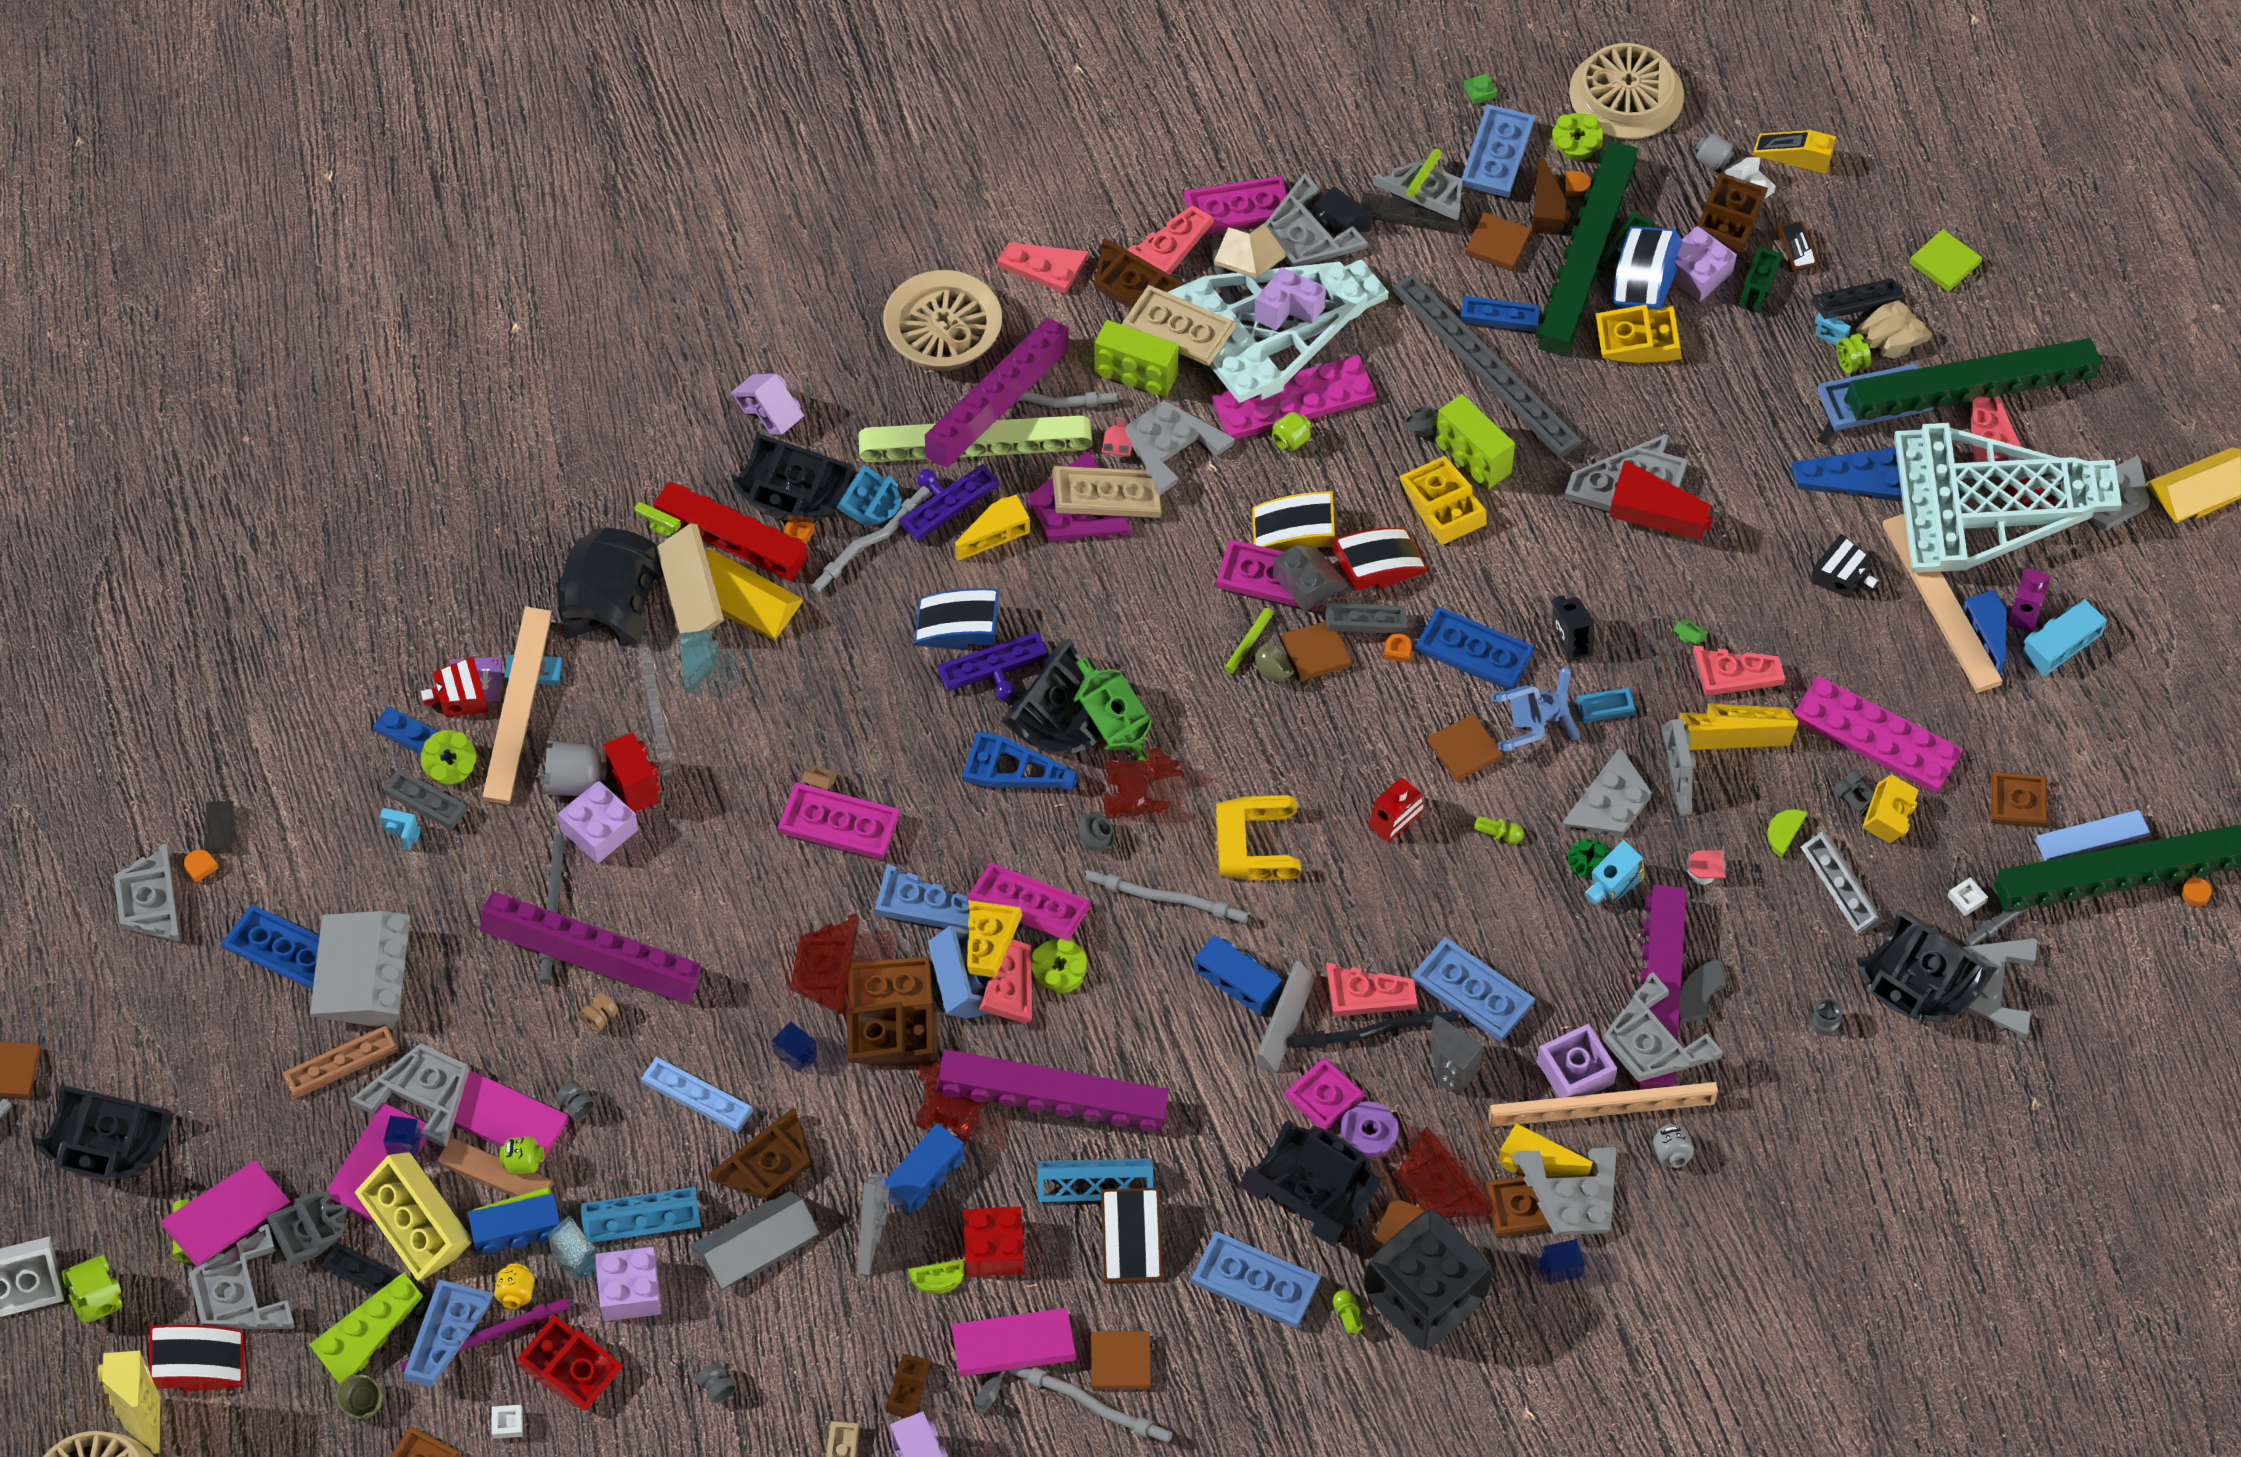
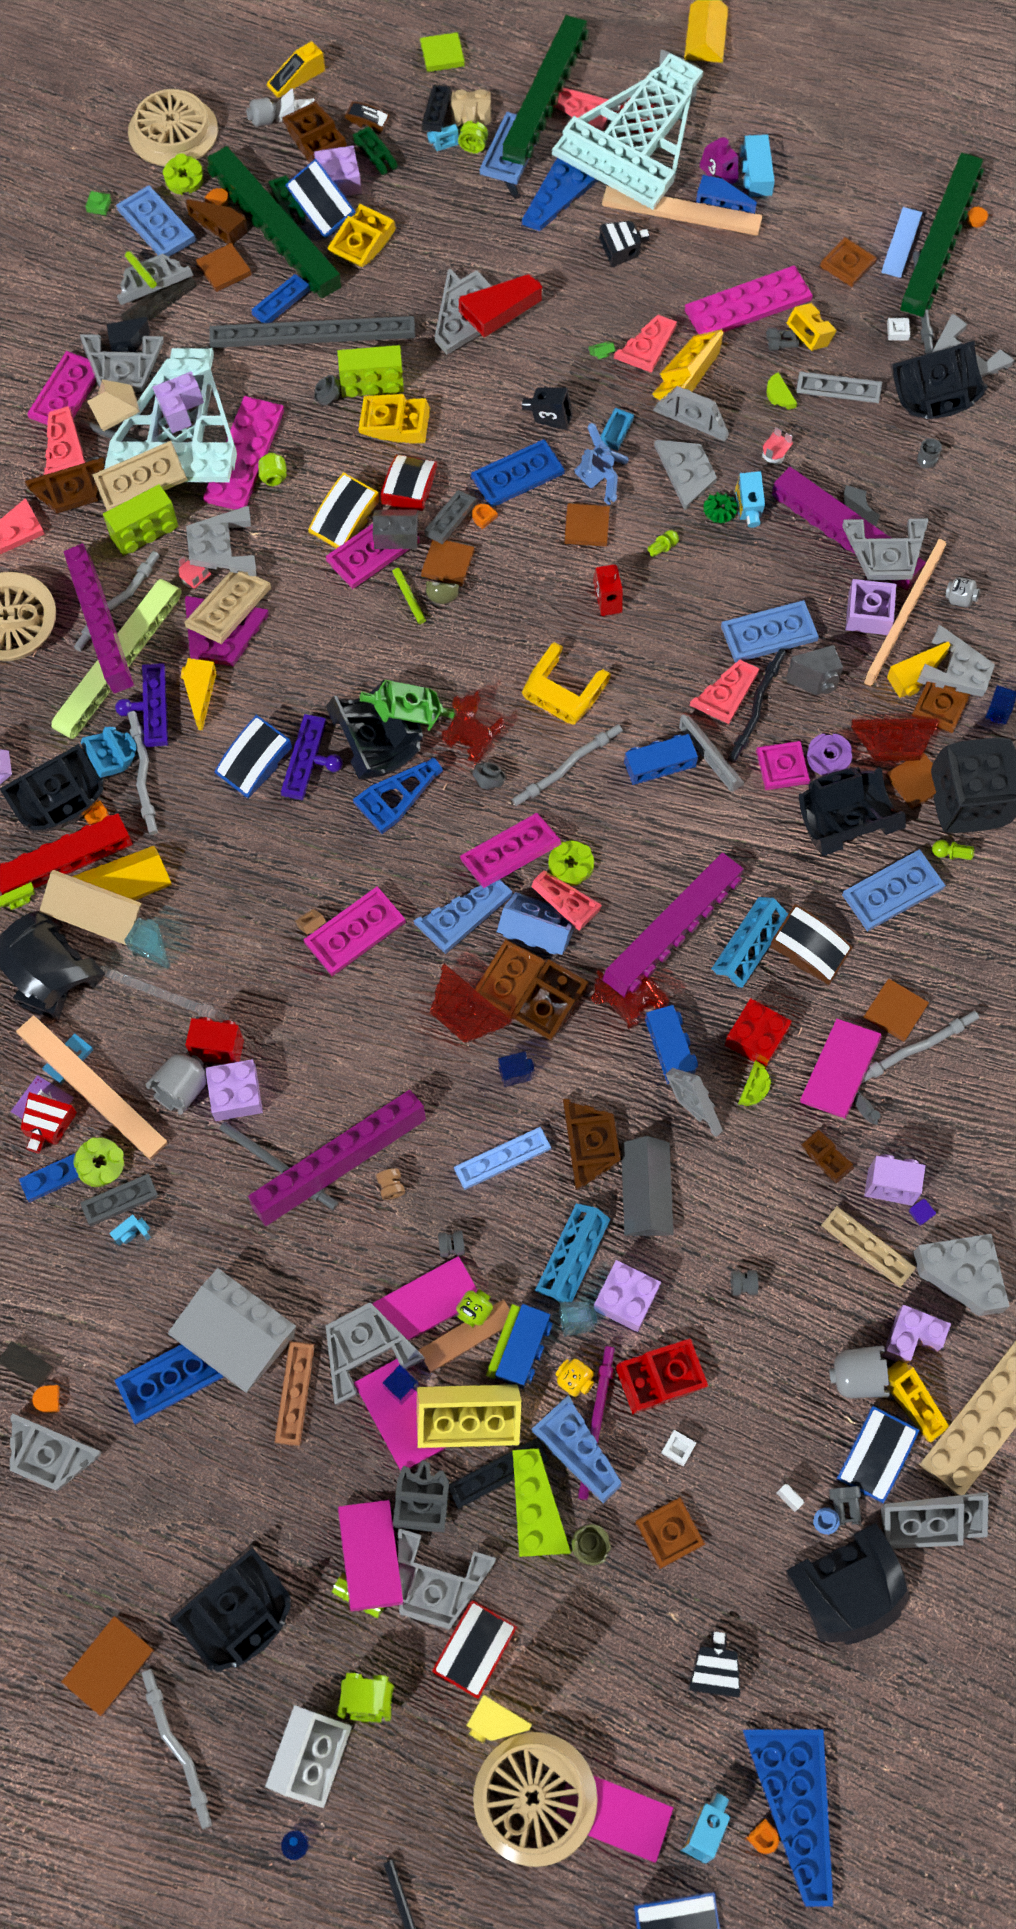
camera: 55 degrees left, 10 degrees up
yellow wing [967,900,1022,978] -> none

